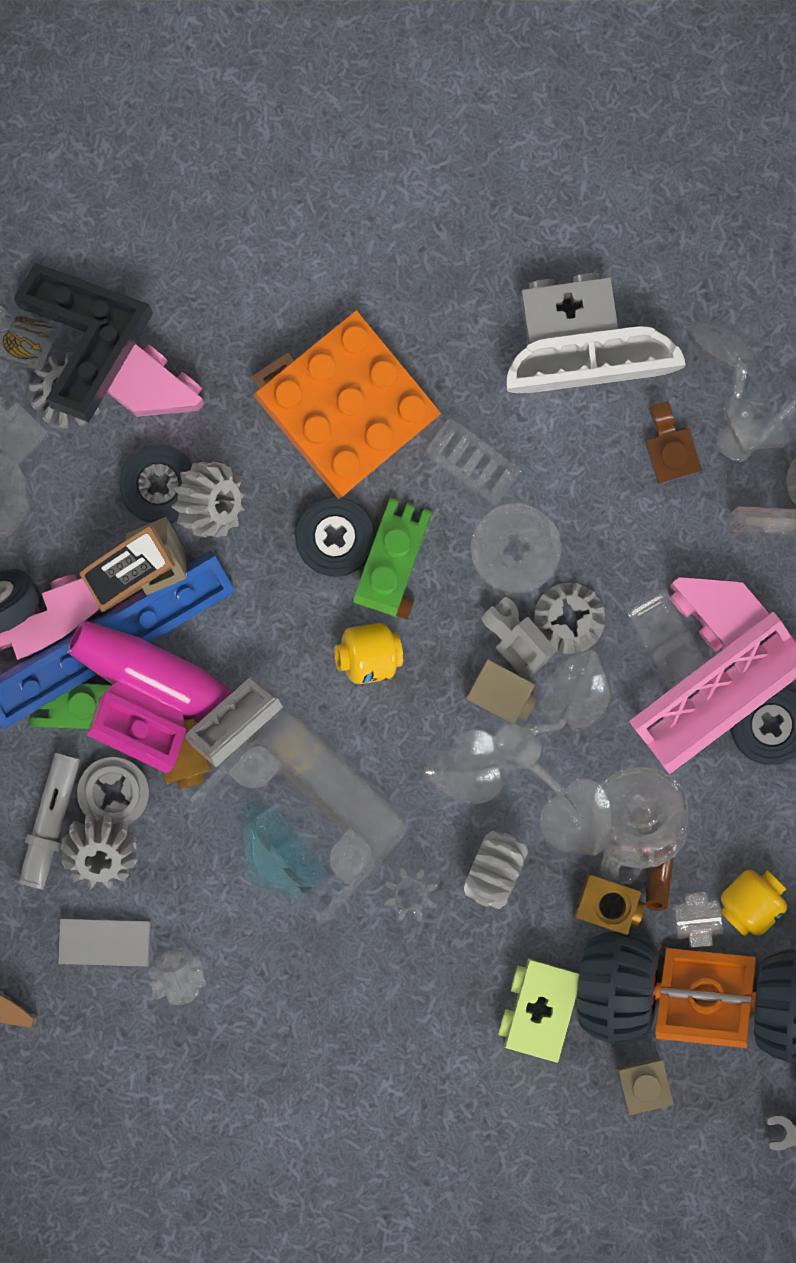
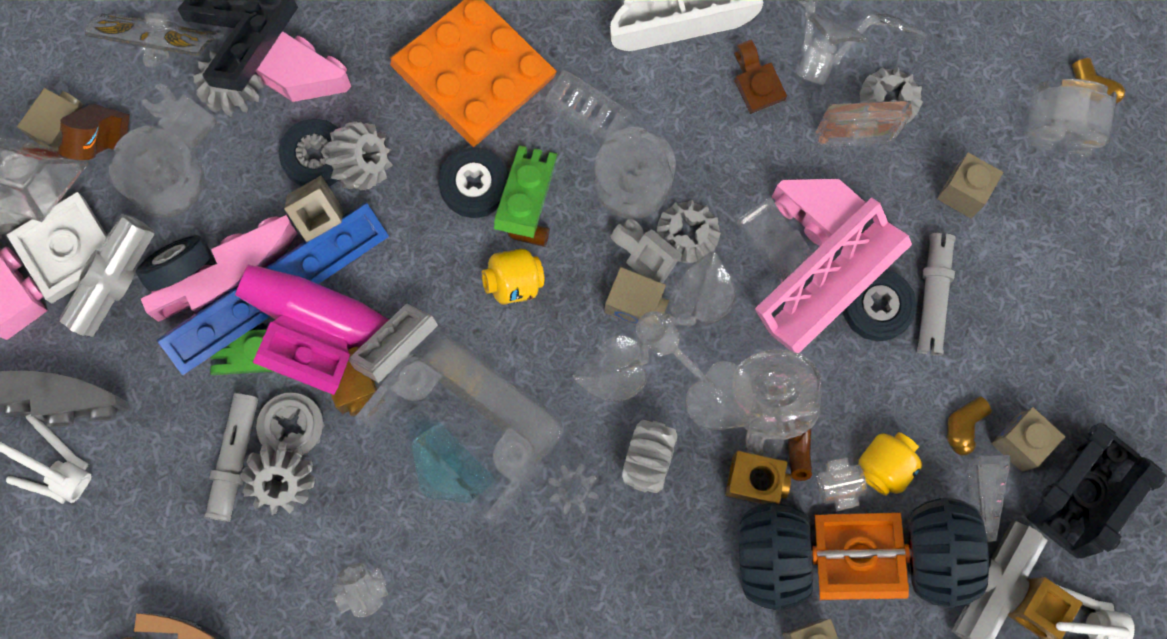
camera: 10 degrees left, 10 degrees down
light grey tile [58,918,151,967] -> none
slope [79,526,176,612] -> none
yellowish green brick [498,958,579,1063] -> none

